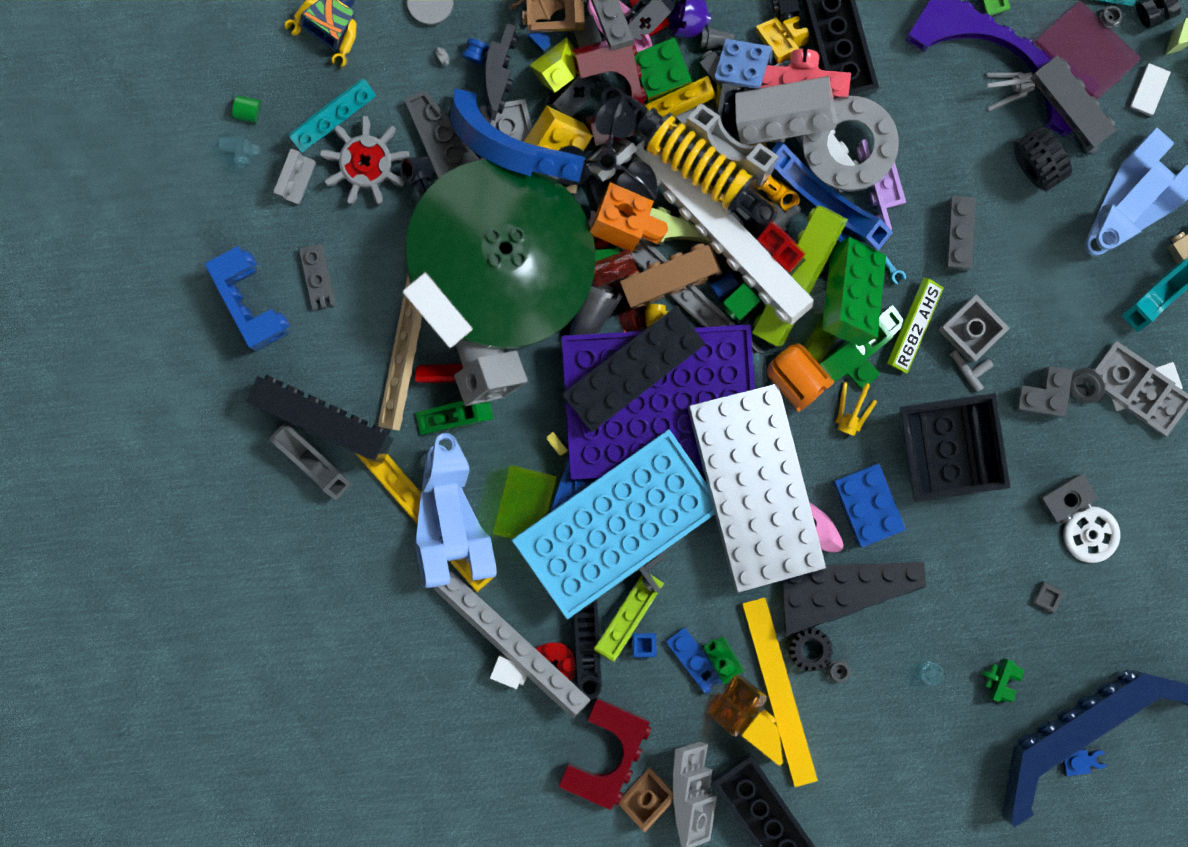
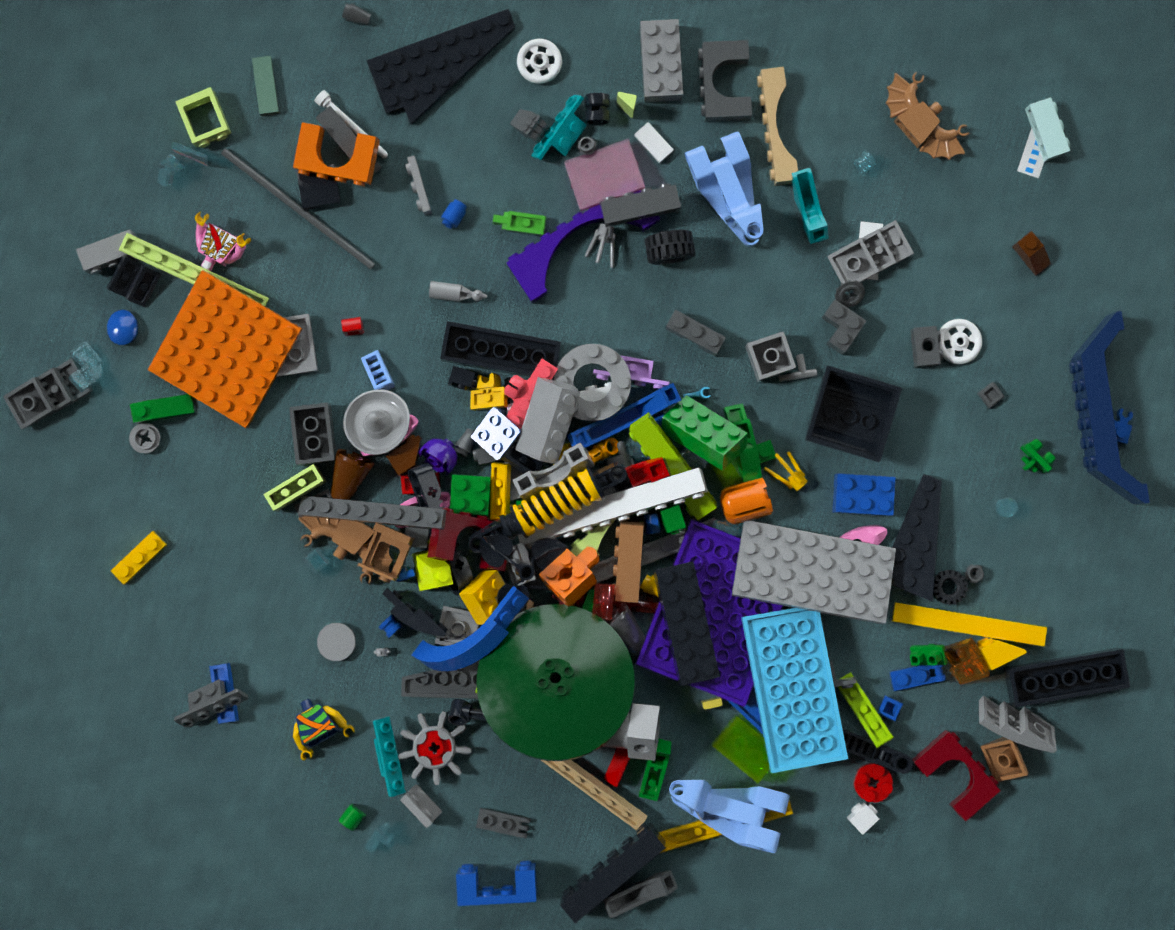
camera: 70 degrees left, 0 degrees up
white sticker [403,273,472,348] -> none
light grey plate [434,571,590,718] -> none
tile [887,277,944,374] -> none

